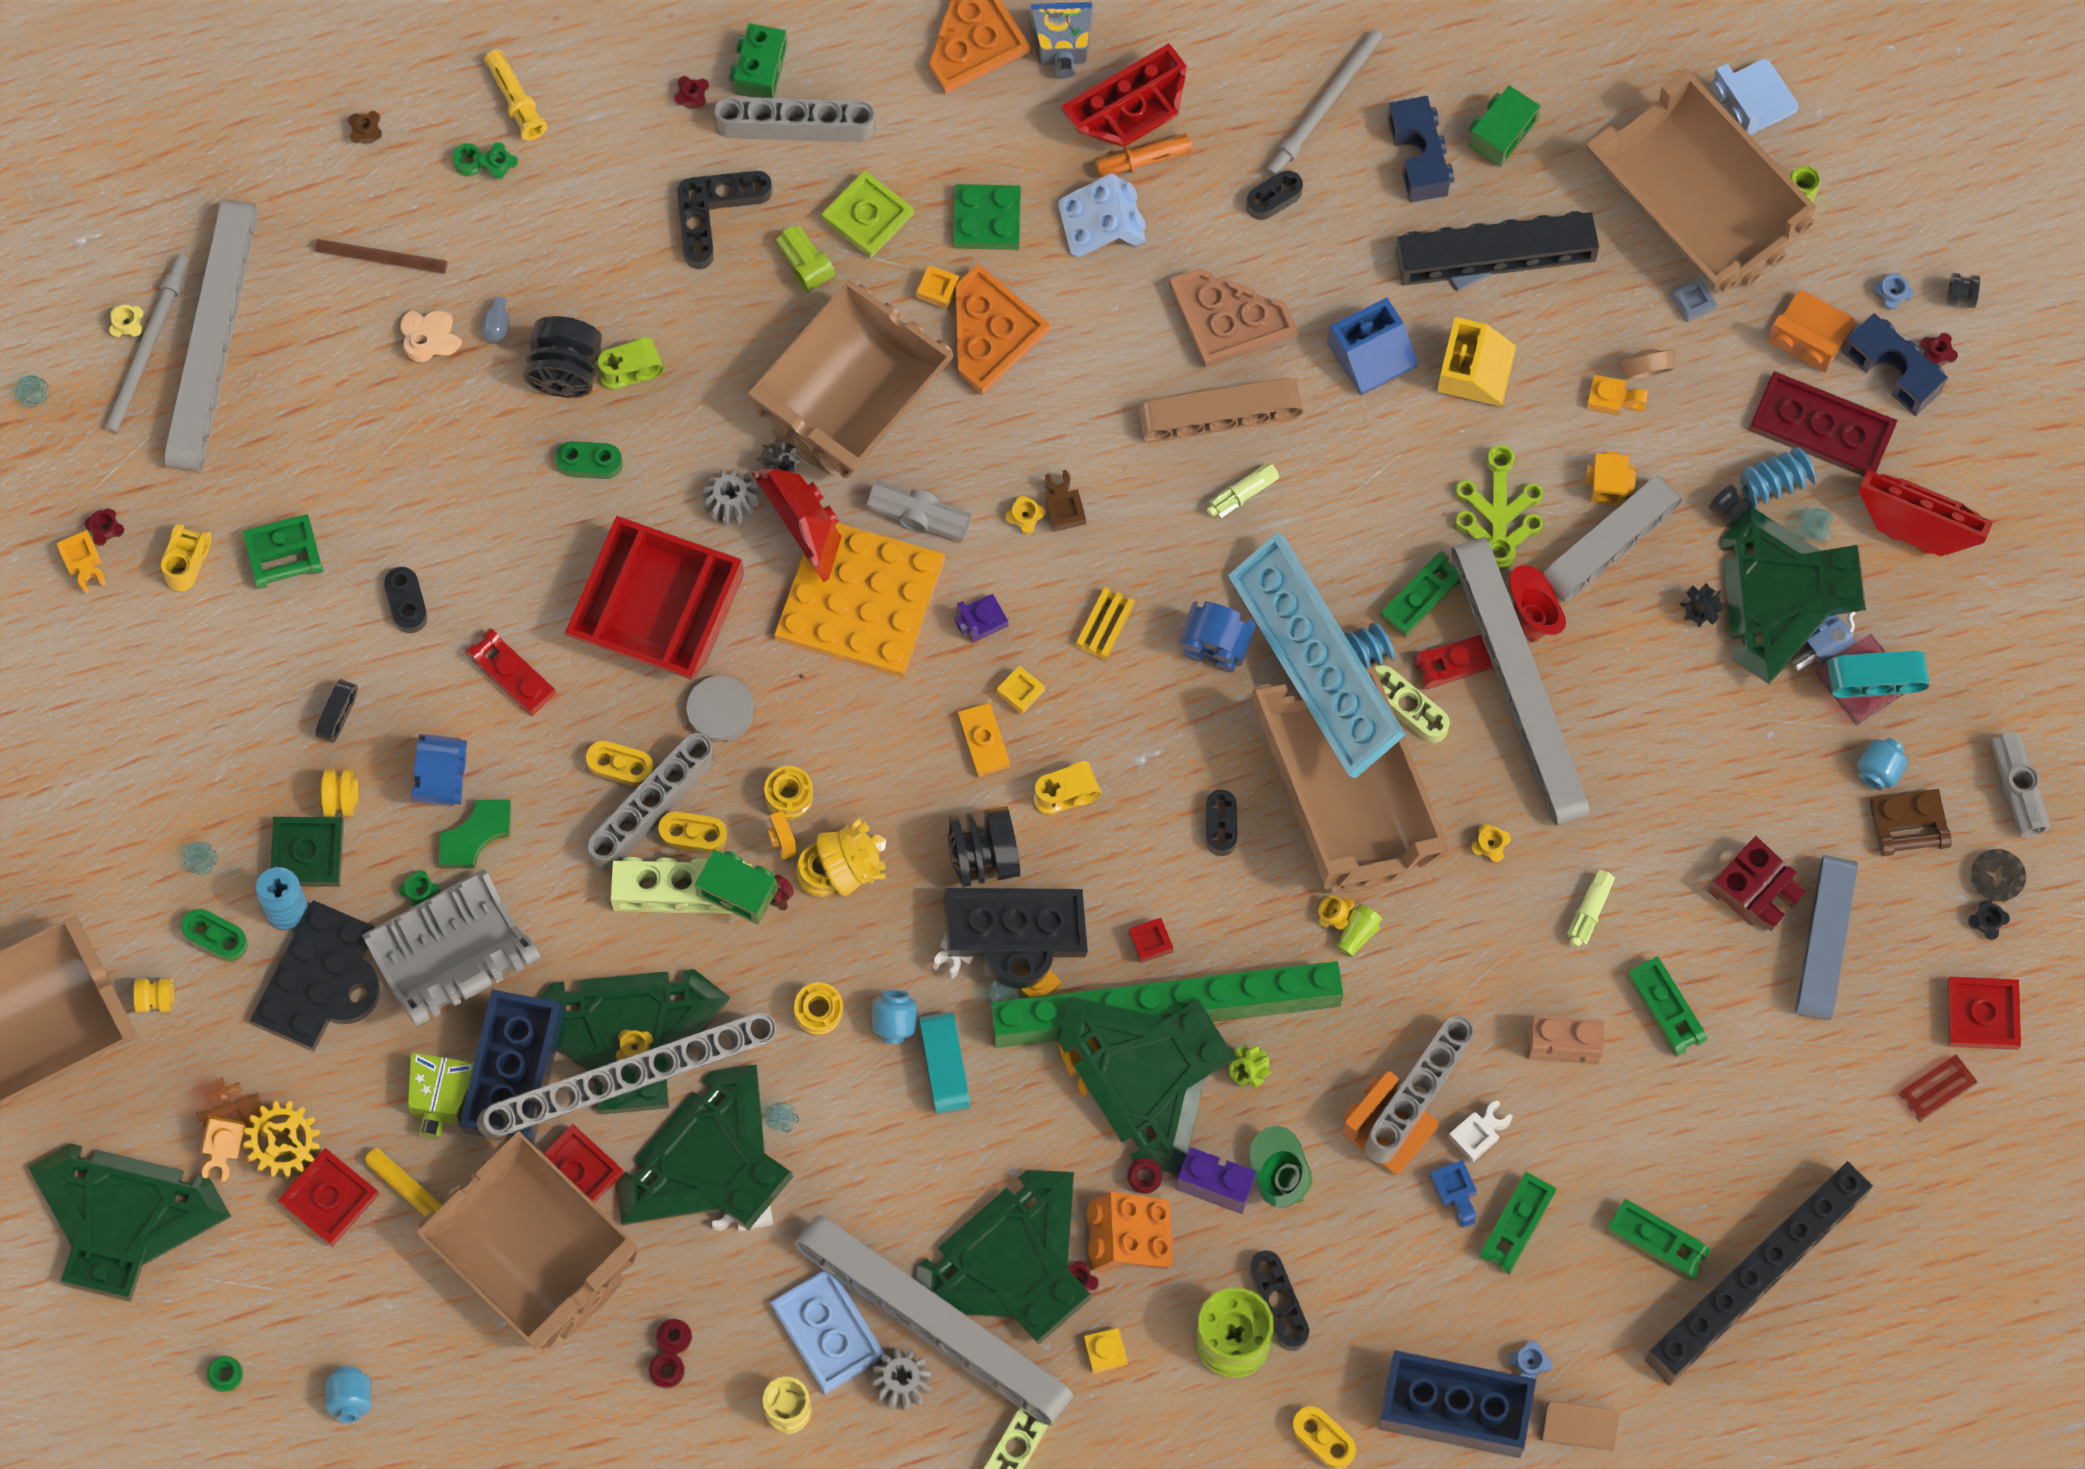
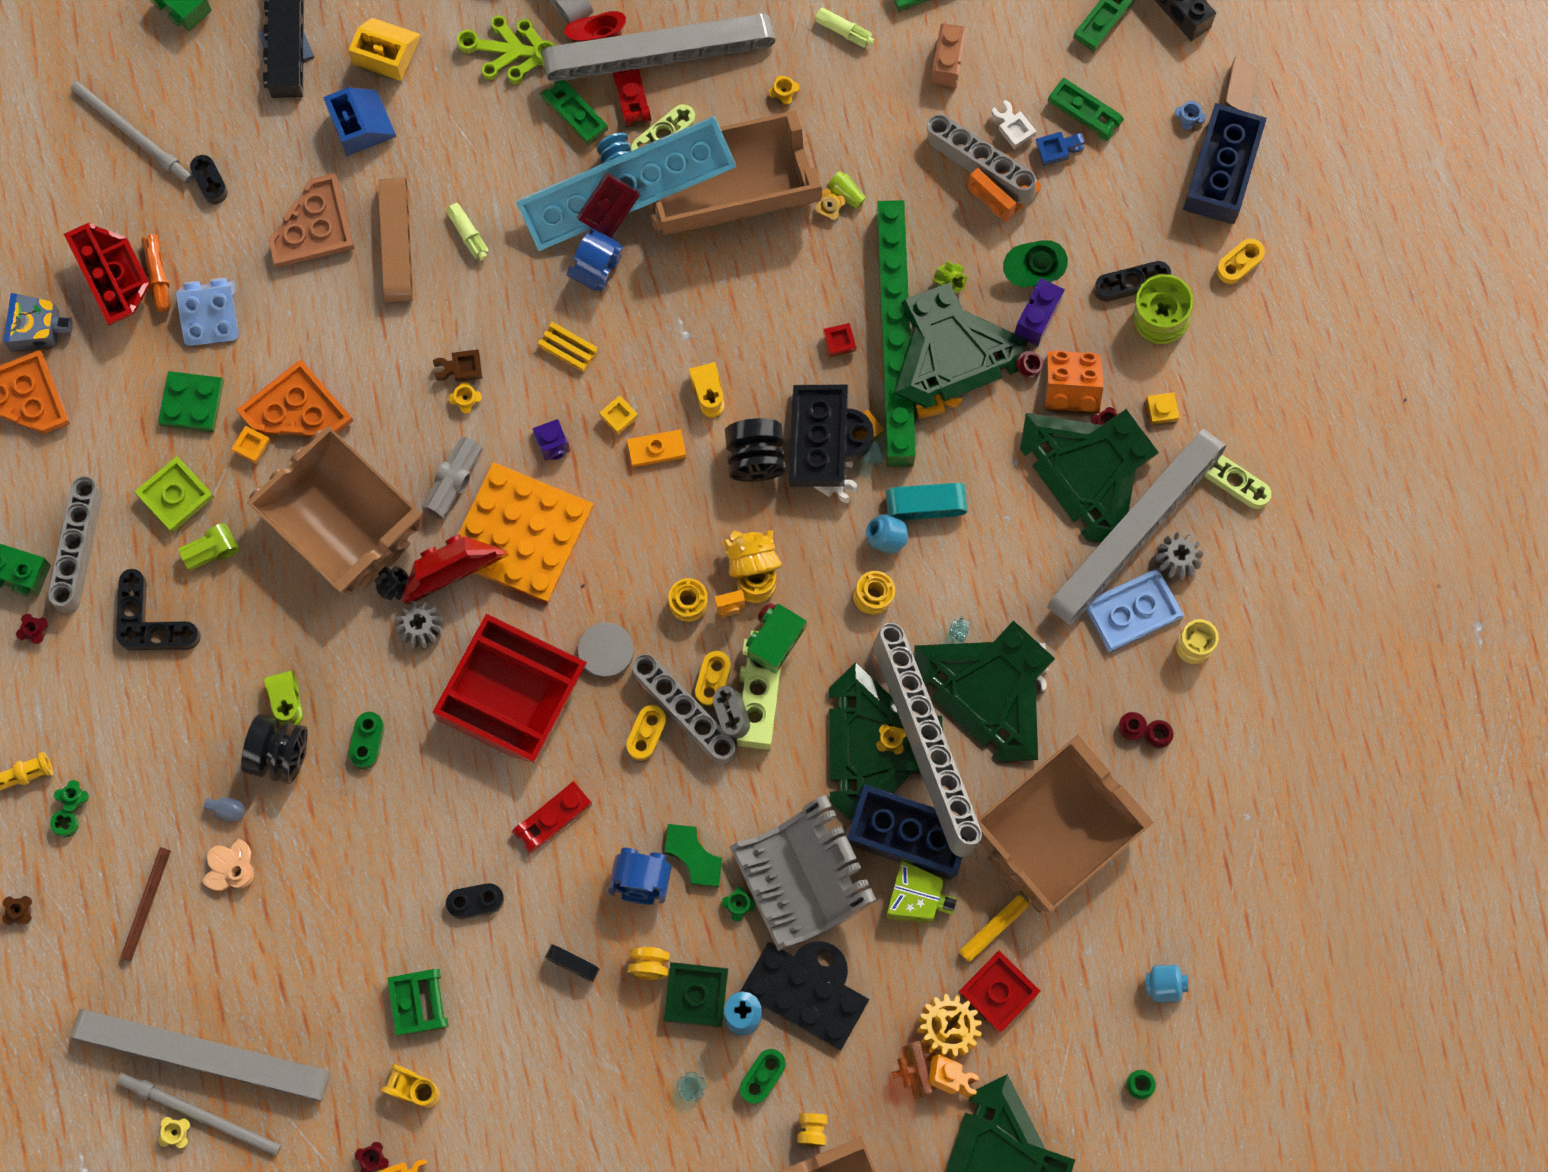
camera: 85 degrees left, 5 degrees up
red plate [543,1124,624,1204] -> none
black beam [1205,789,1238,857] -> none
dark blue arch [1387,95,1454,203] -> none
none -> dark red plate [577,172,640,238]
none -> dark grey beam [713,686,750,739]

